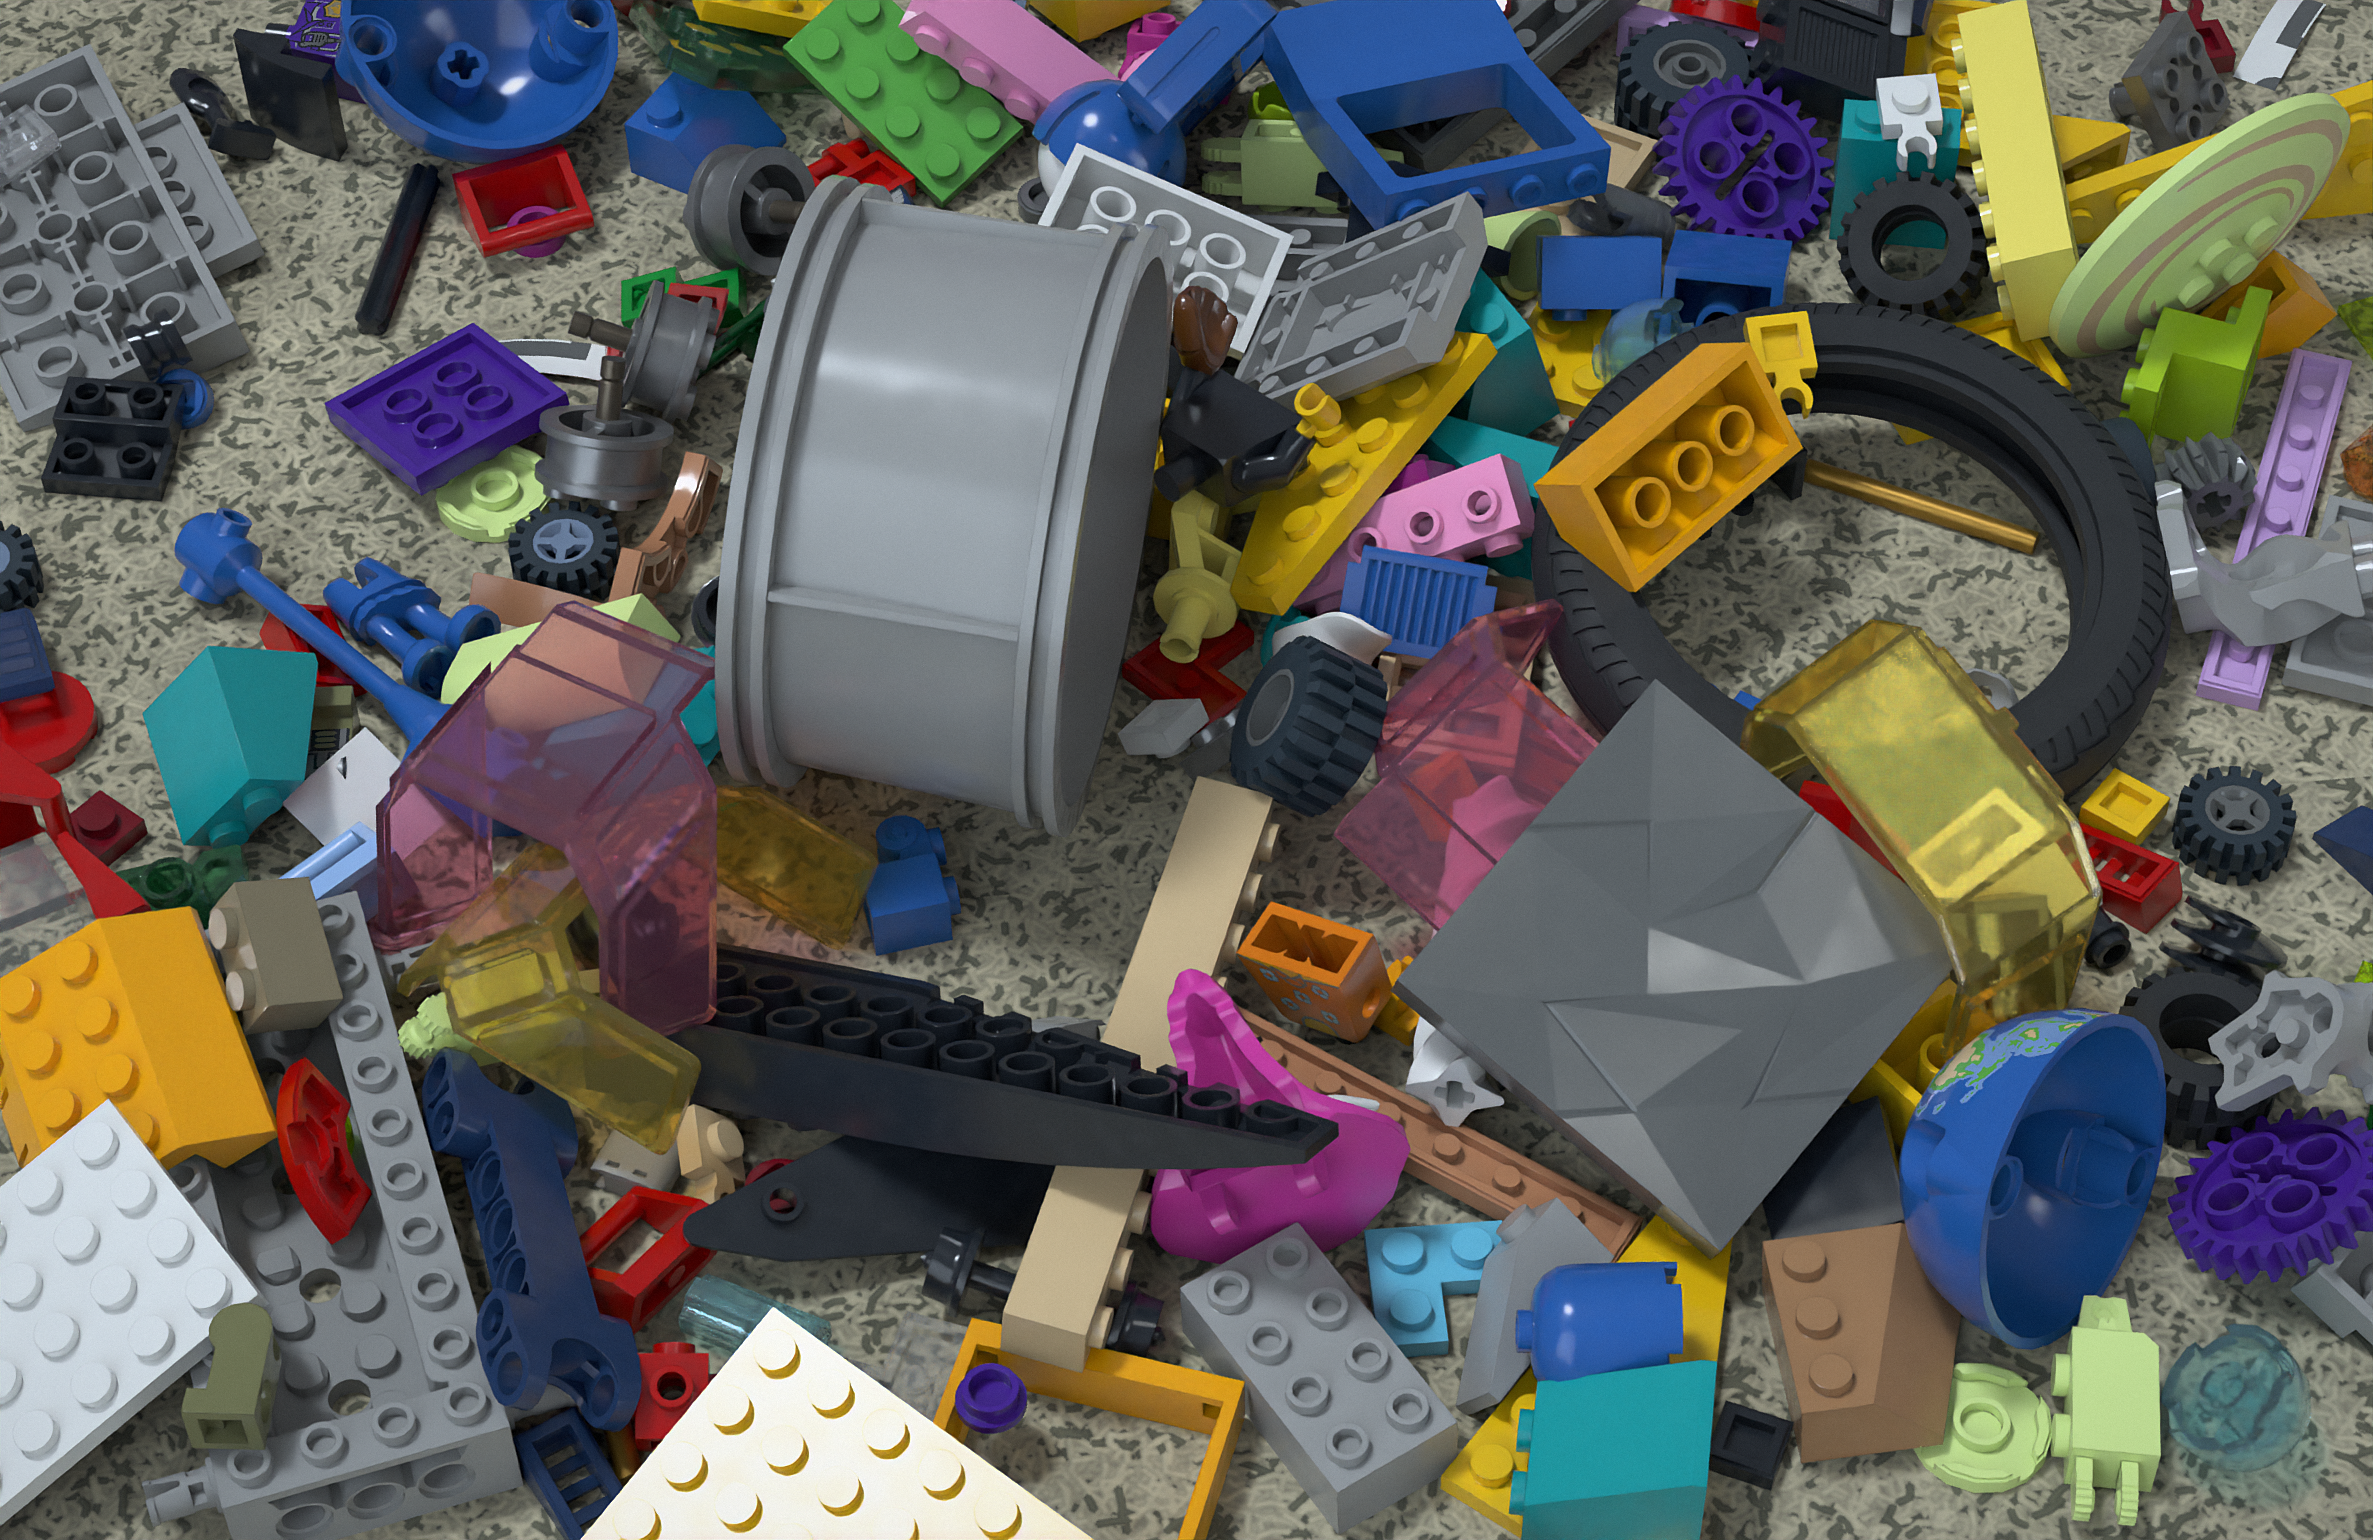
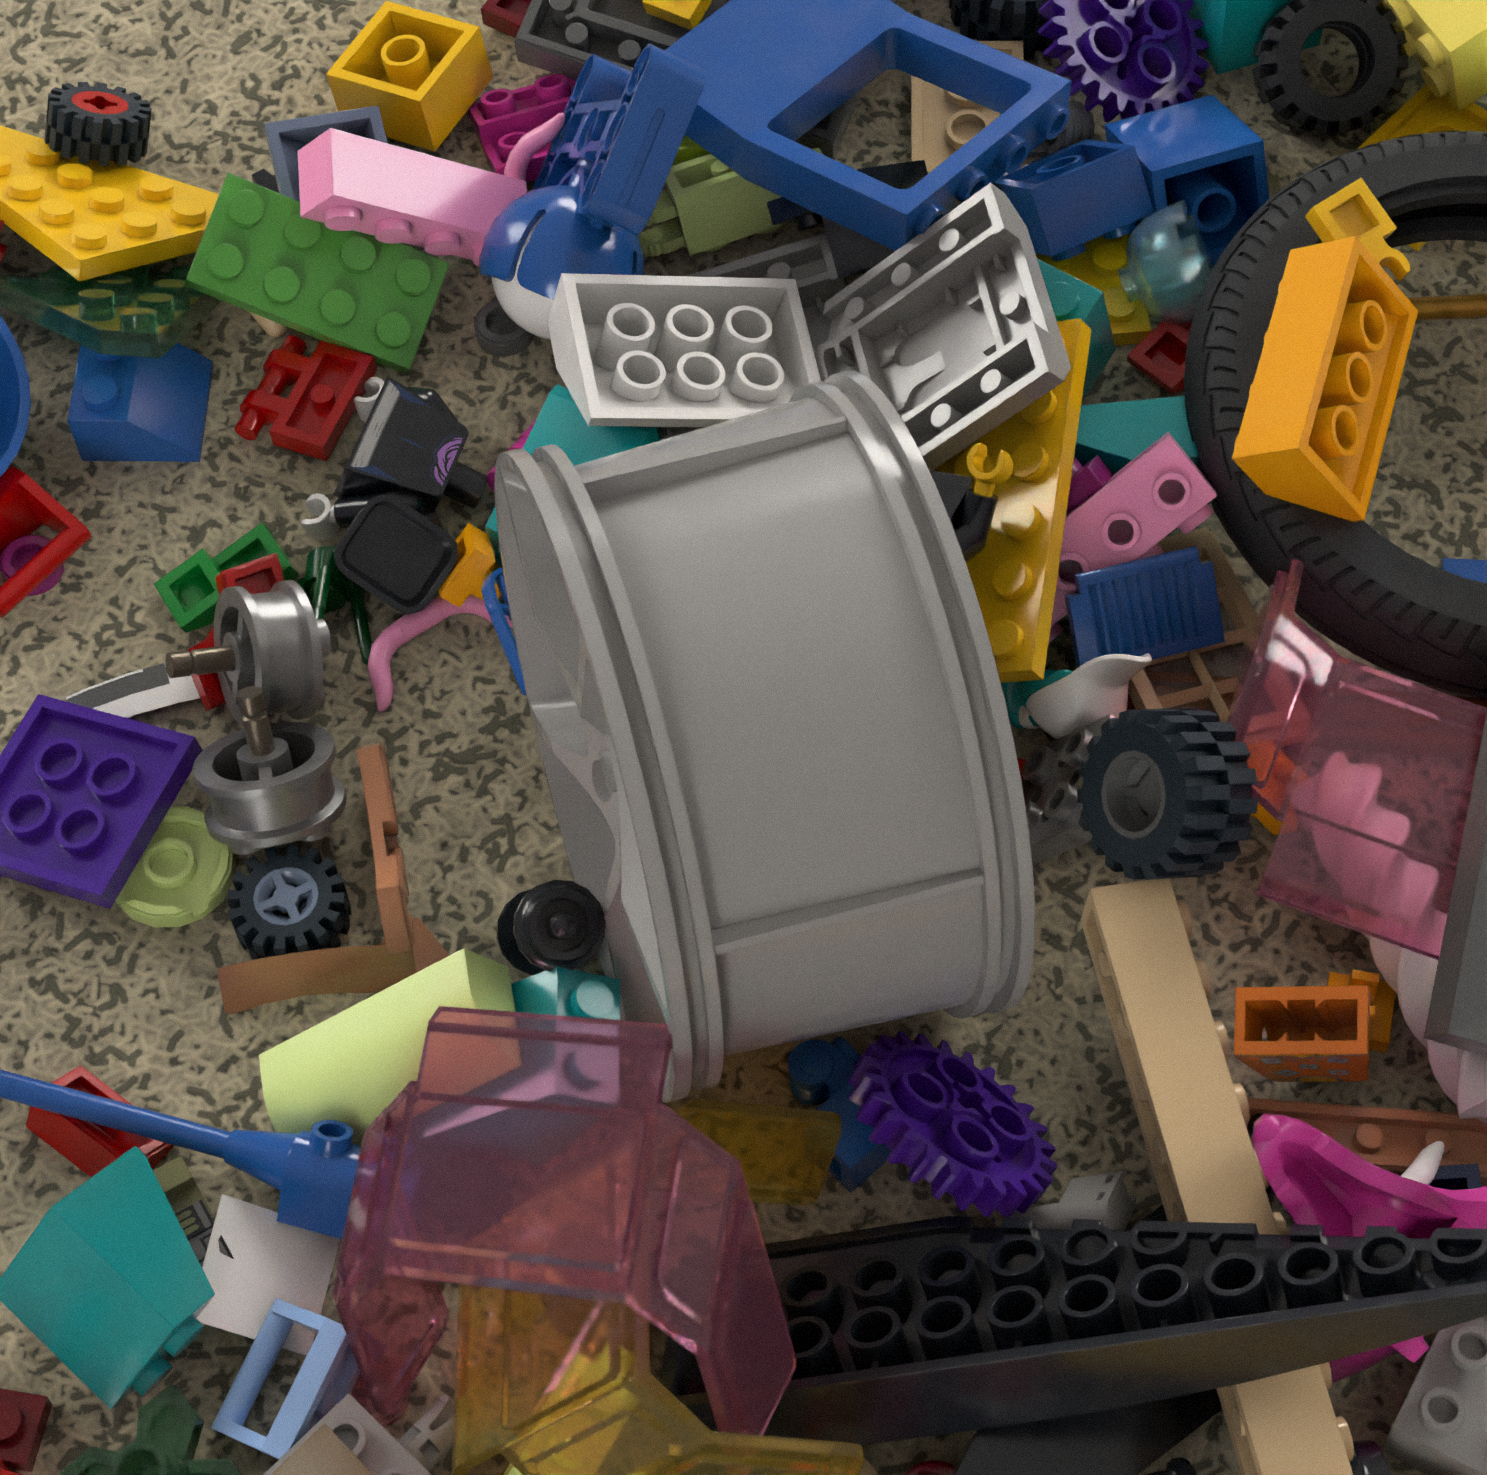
camera: 25 degrees left, 10 degrees up
blue piece [323,557,501,699] -> none
flat silver wheel [683,144,816,275] -> none
none -> dark purple gear [848,1031,1057,1218]

